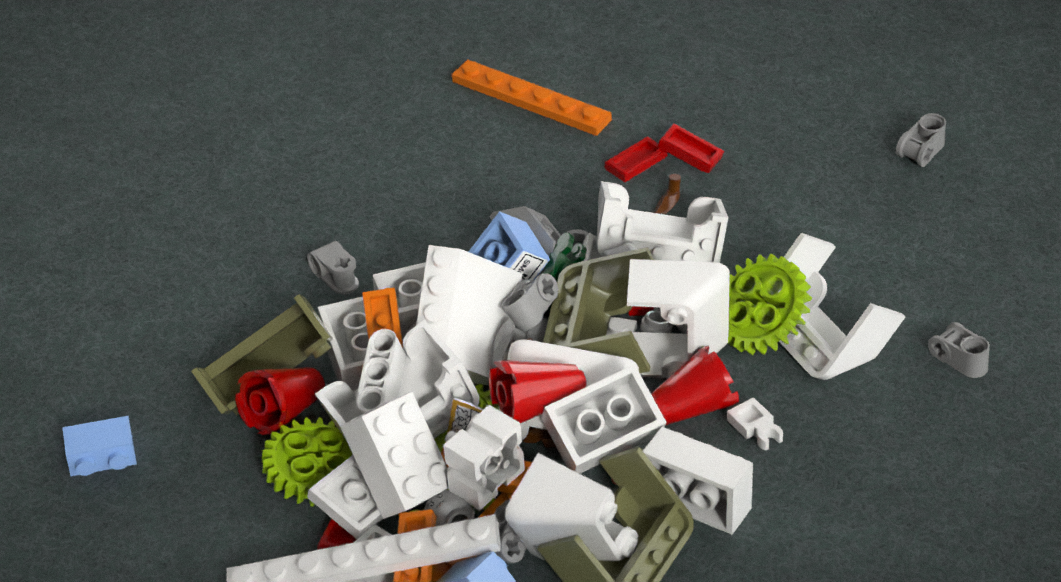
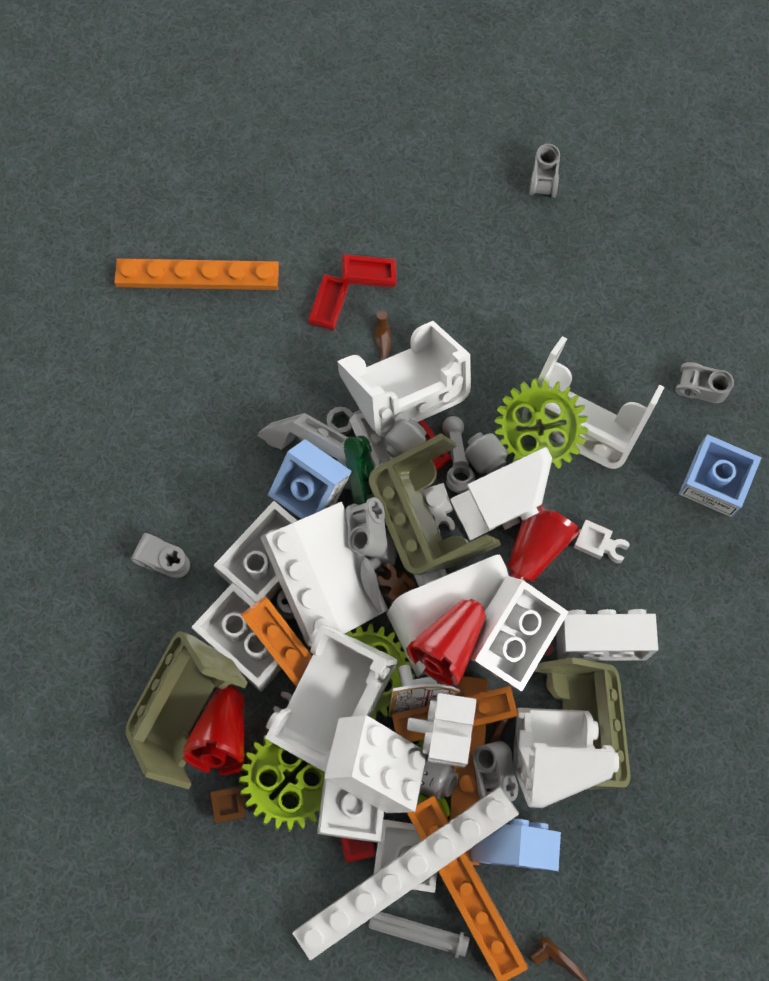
camera: 35 degrees left, 30 degrees up
light blue brick [62,416,137,476] -> none
white beam [356,329,406,414] -> none
none -> reddish brown plate [209,786,257,824]
none -> light blue brick [679,434,761,517]

